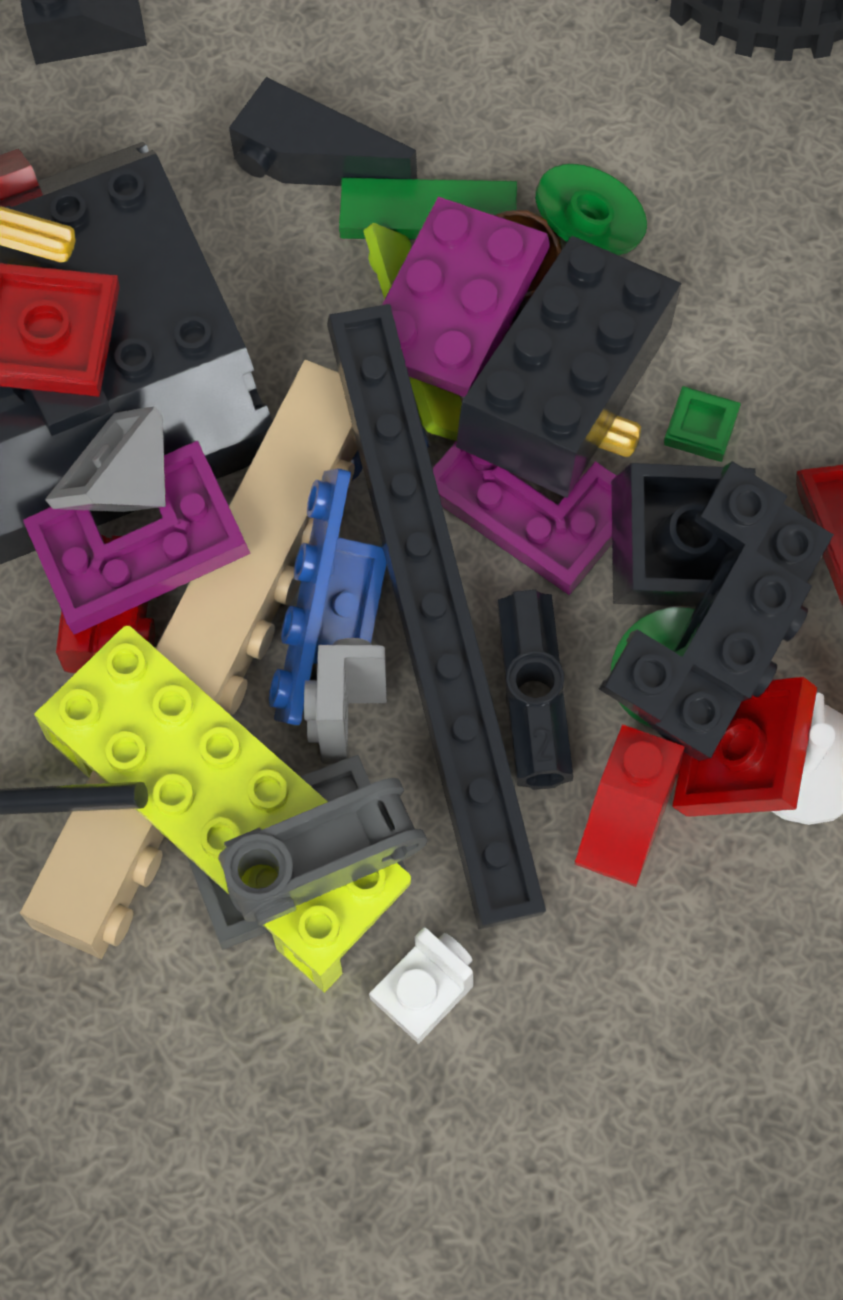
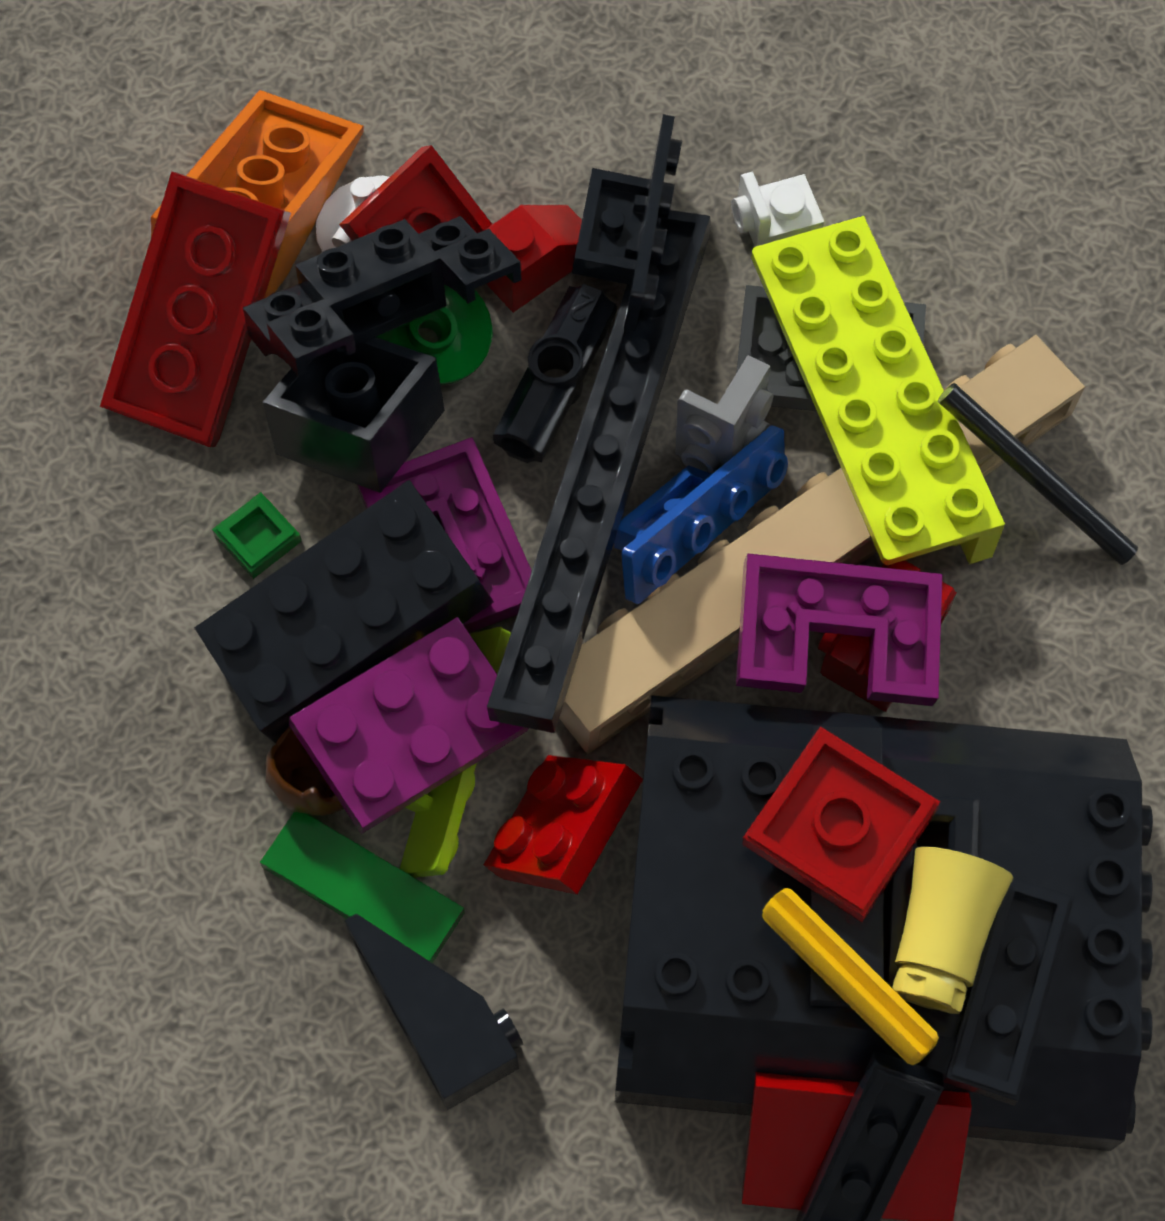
camera: 155 degrees left, 0 degrees up
light grey slope [45,406,166,512] -> none
dark grey piece [218,778,428,926] -> none
green dish [535,164,647,255] -> none
none -> red plate [483,755,643,895]
none -> black bracket [572,114,682,332]

